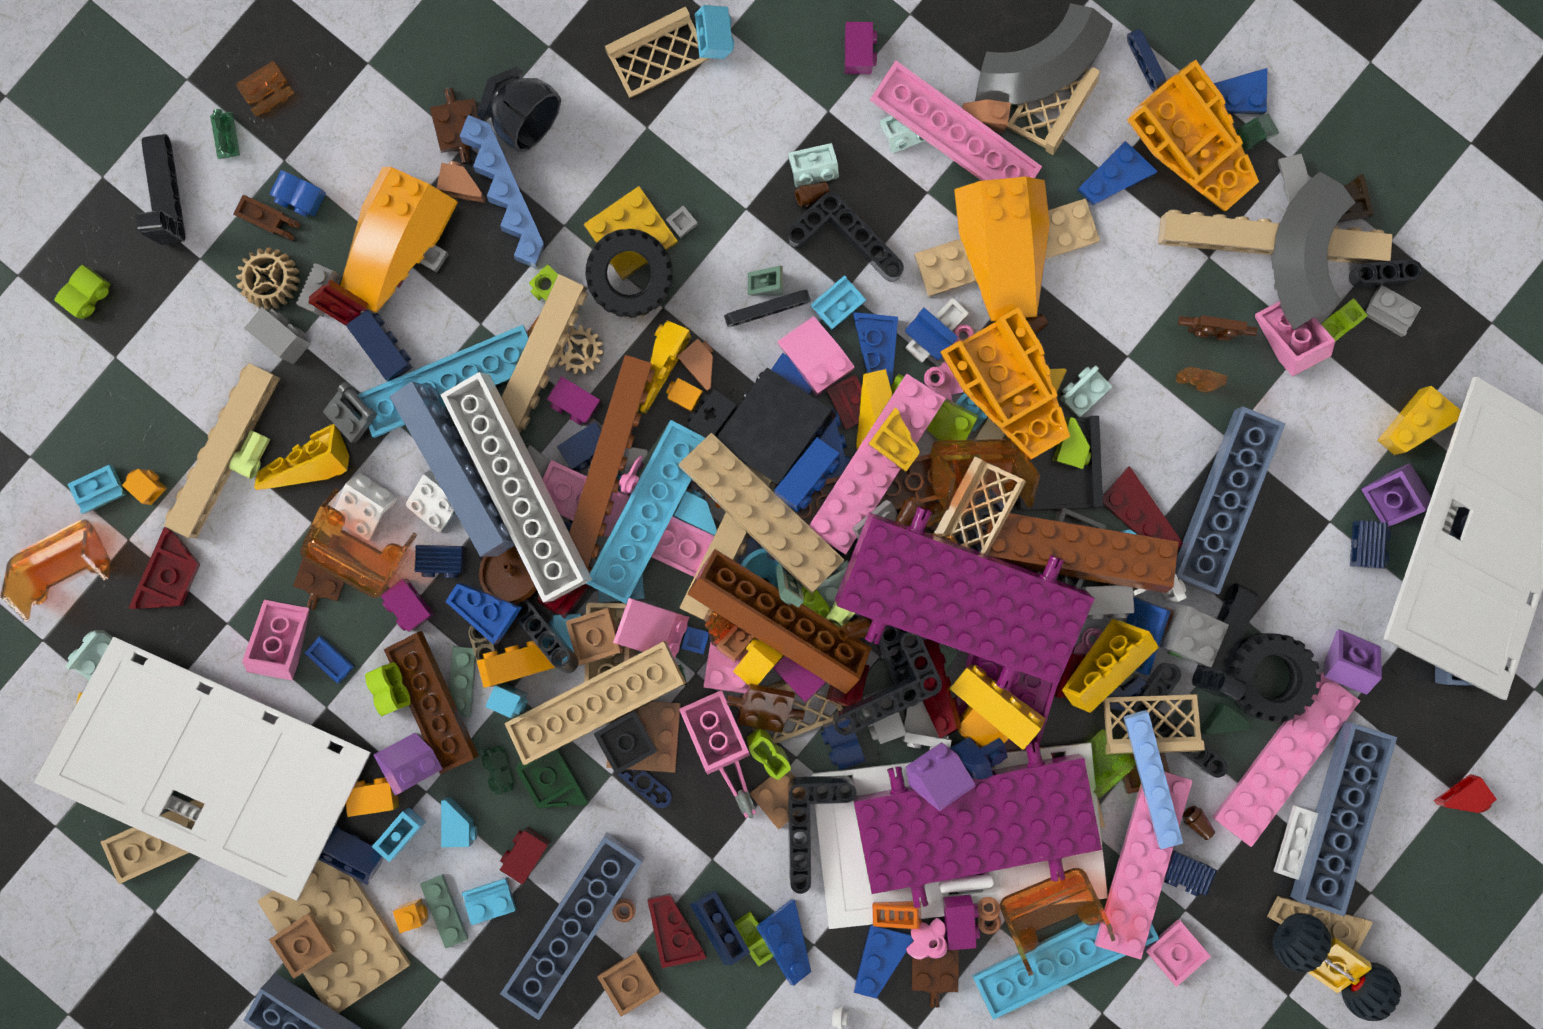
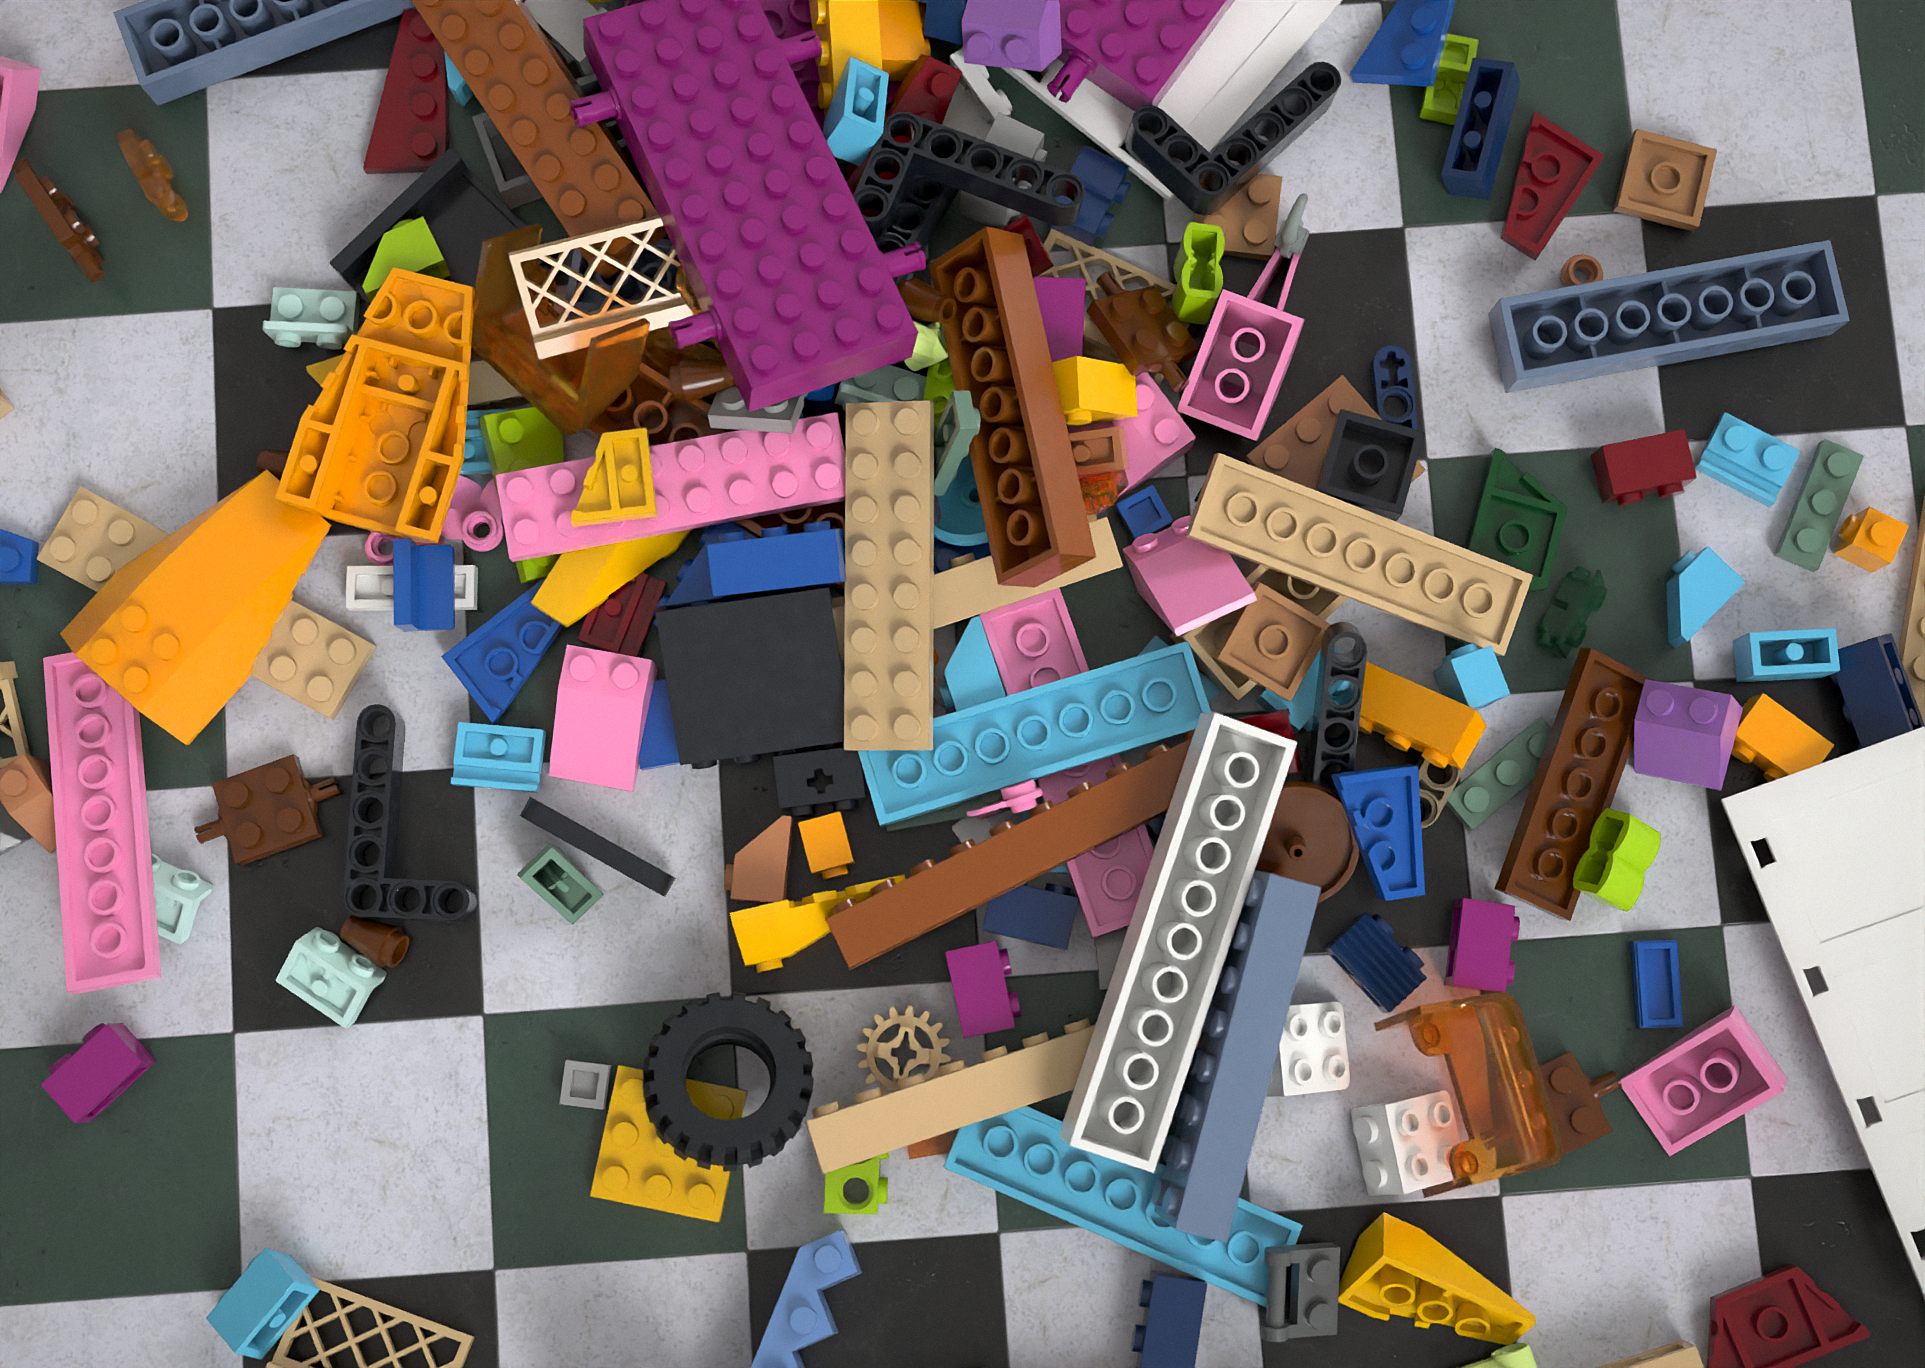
camera: 135 degrees left, 5 degrees down
none -> reddish brown plate [194,754,341,866]
none -> medium azure slope [823,56,889,166]

